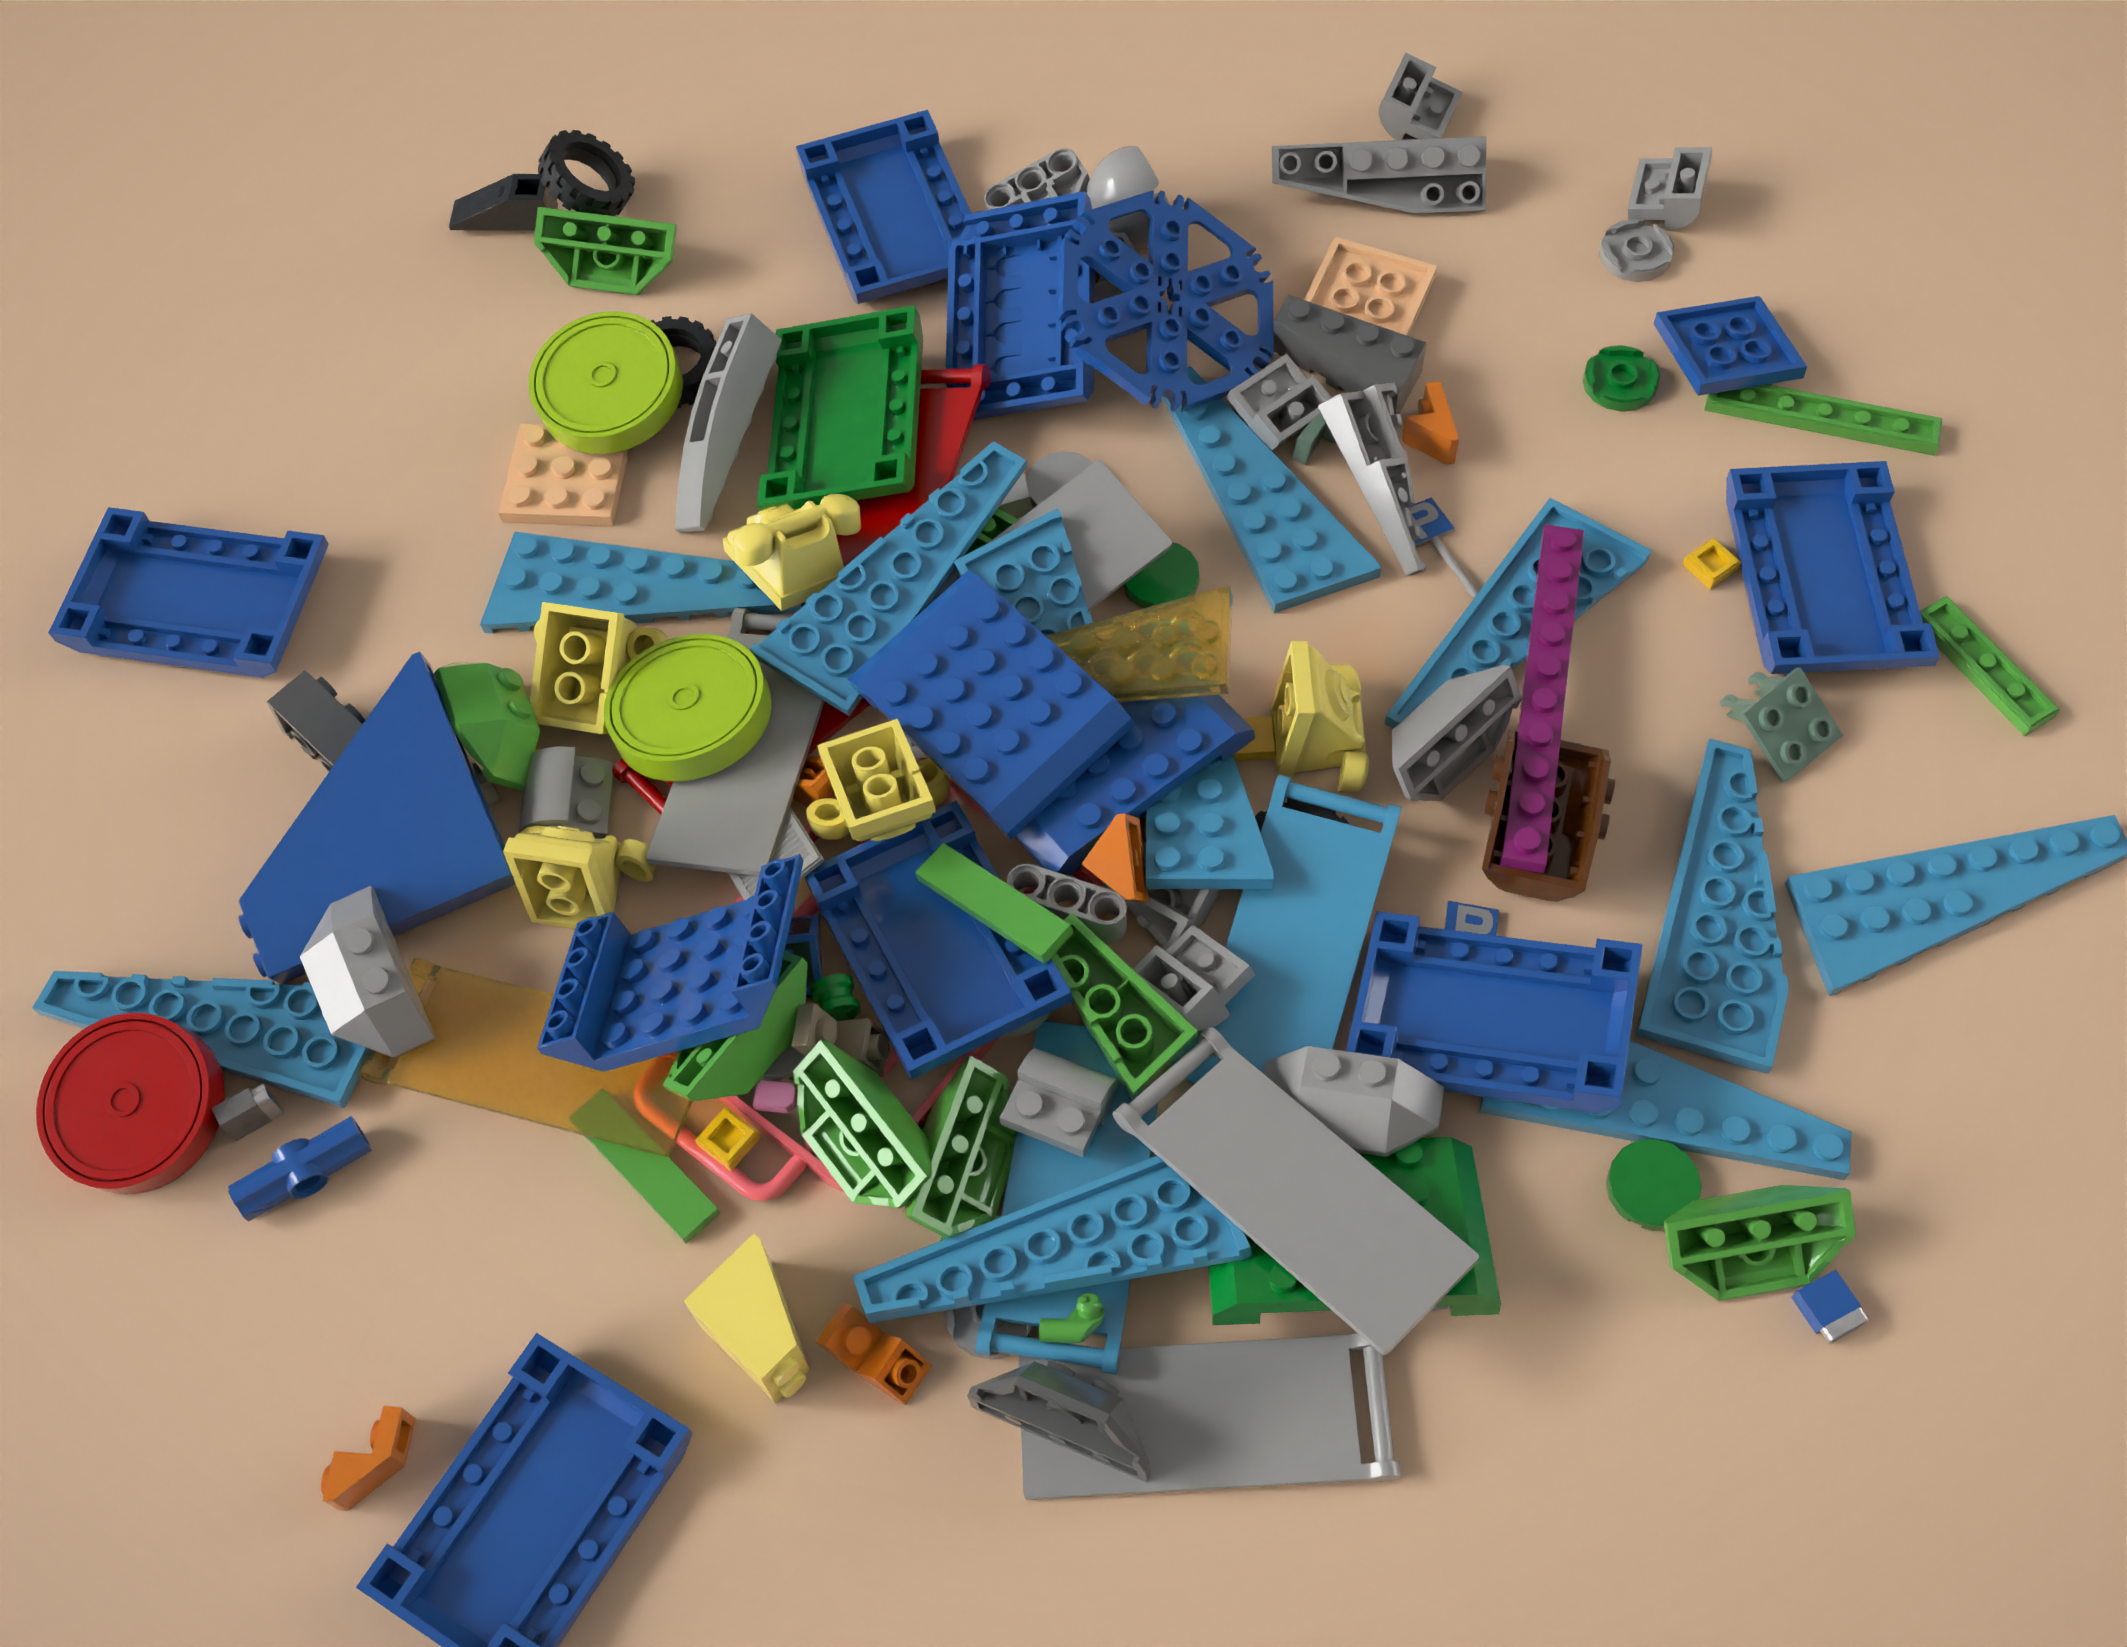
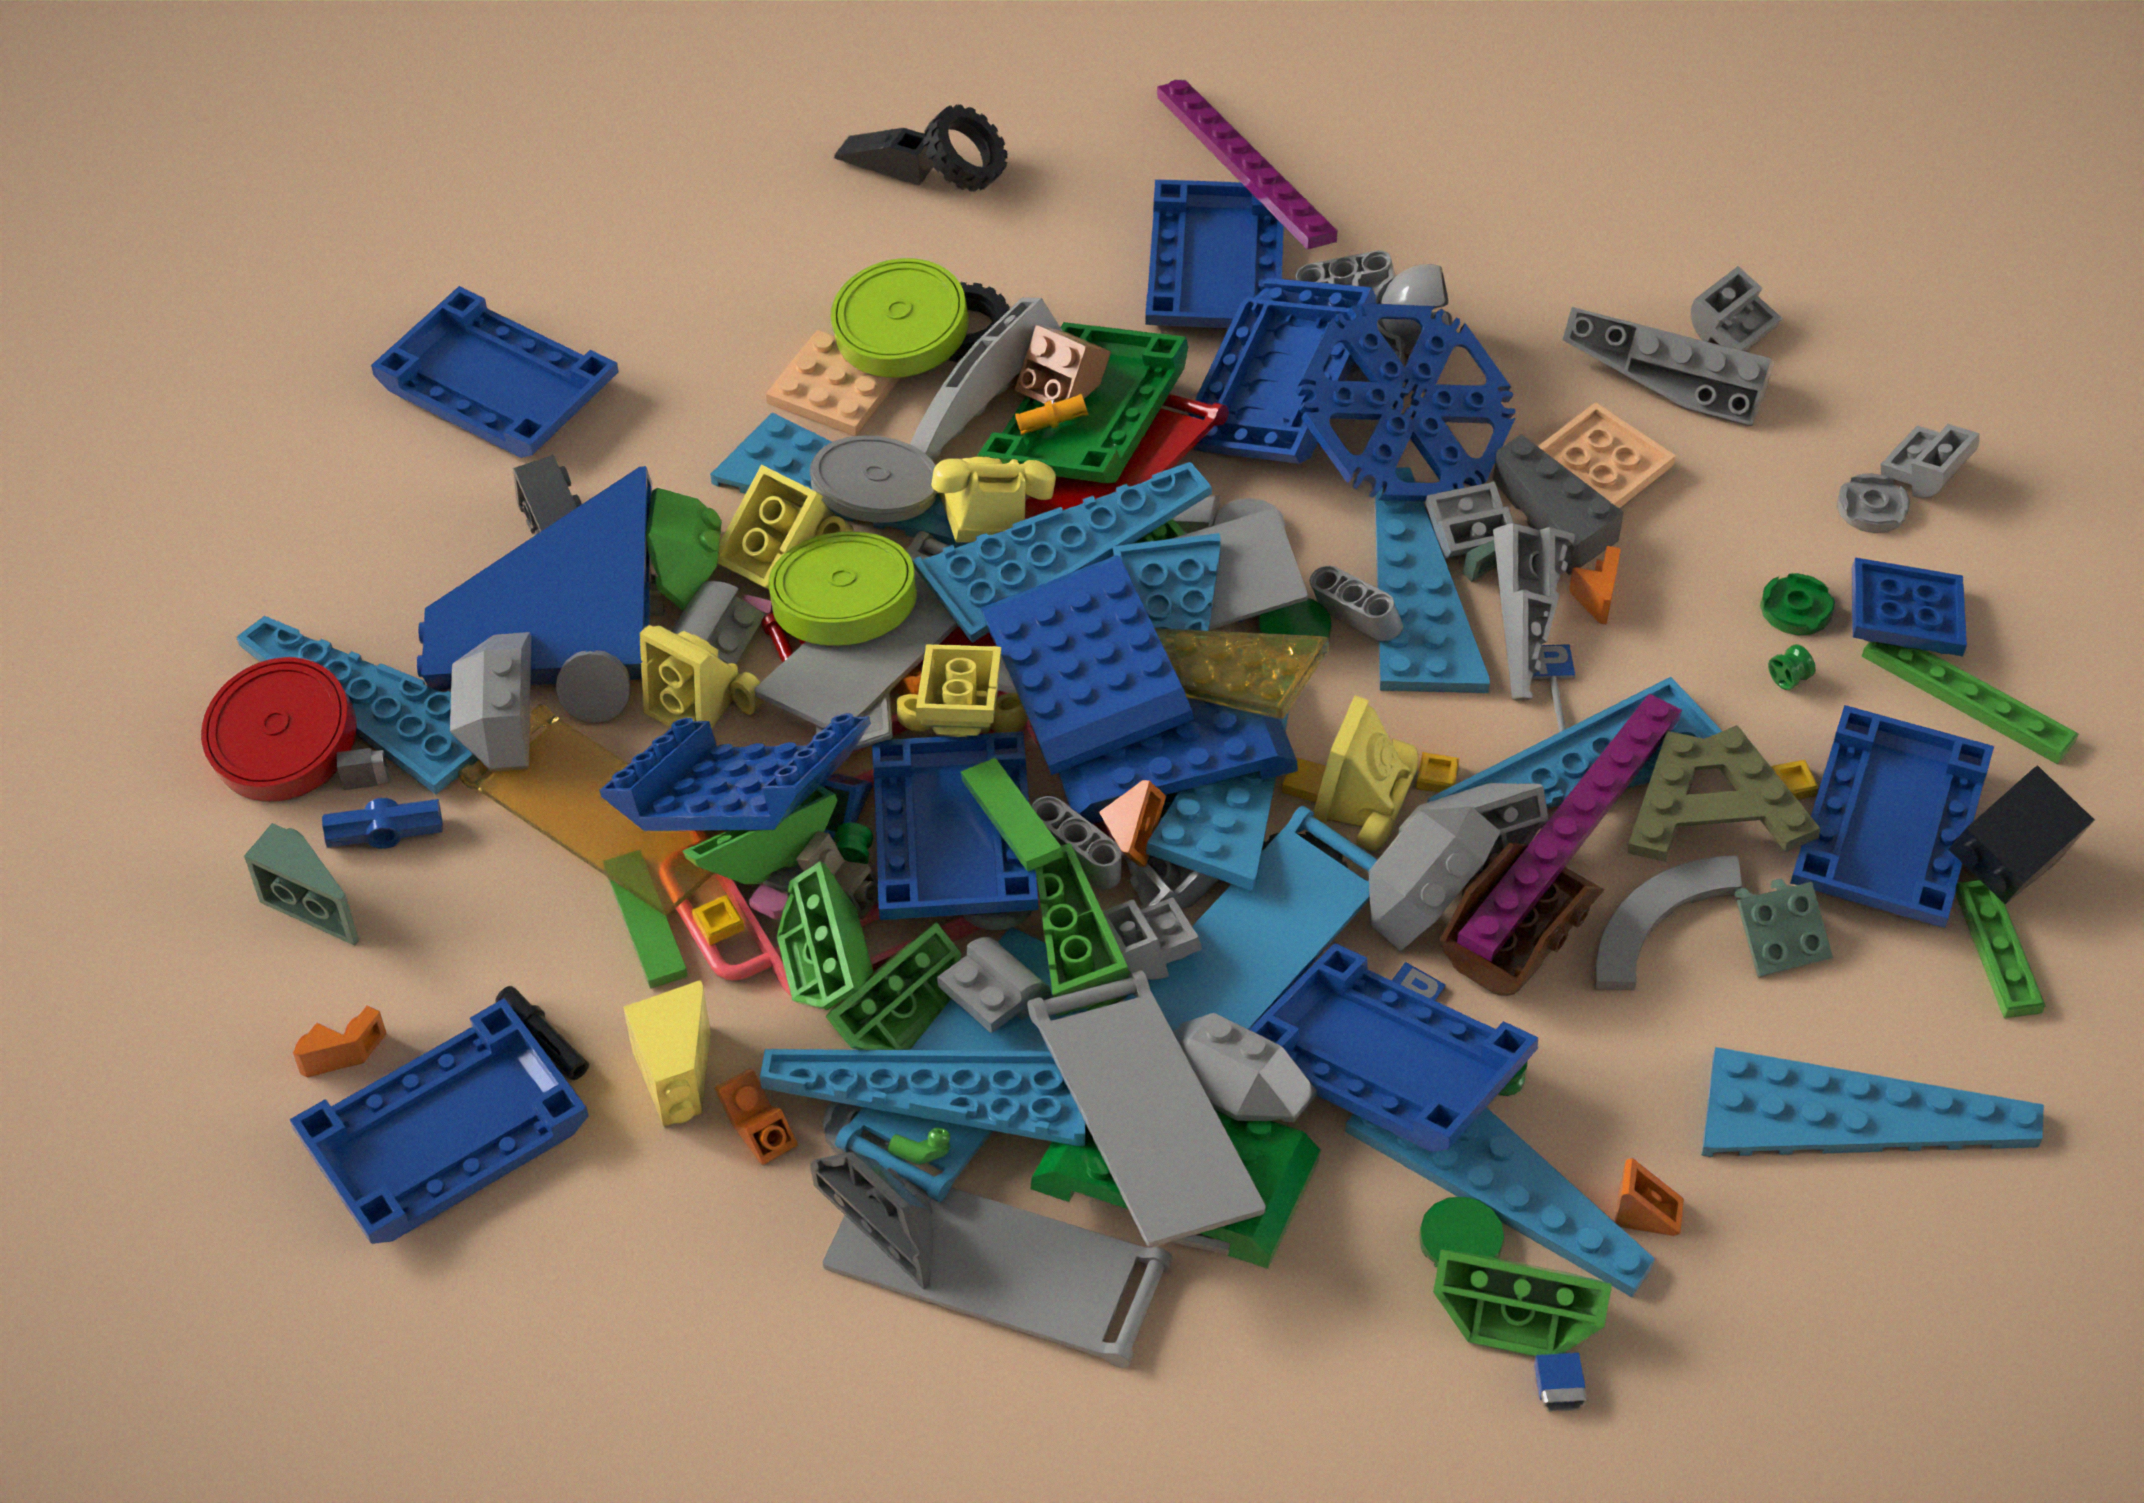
camera: 20 degrees right, 10 degrees down
bright green wedge [534,207,677,296] -> none
dark azure wing [1635,738,1789,1074] -> none
none -> sand green slope [244,823,359,946]
none -> black pin [495,986,589,1080]
none -> light grey tile [556,650,631,723]
none -> bright pink piece [743,594,773,614]
none -> light grey brick [810,436,937,523]
none -> nougat slope [1015,325,1111,403]
none -> light orange pin [1015,393,1088,436]
none -> magenta plate [1157,80,1338,250]
none -> light grey beam [1309,565,1403,641]
none -> light grey wedge [1369,806,1500,951]
none -> yellow tile [1416,752,1460,793]
none -> light grey tile [1595,856,1742,990]
none -> orange slope [1615,1158,1684,1236]
none -> olive plate [1628,725,1820,862]
none -> green wheel [1768,644,1816,690]
none -> black slope [1948,765,2095,904]

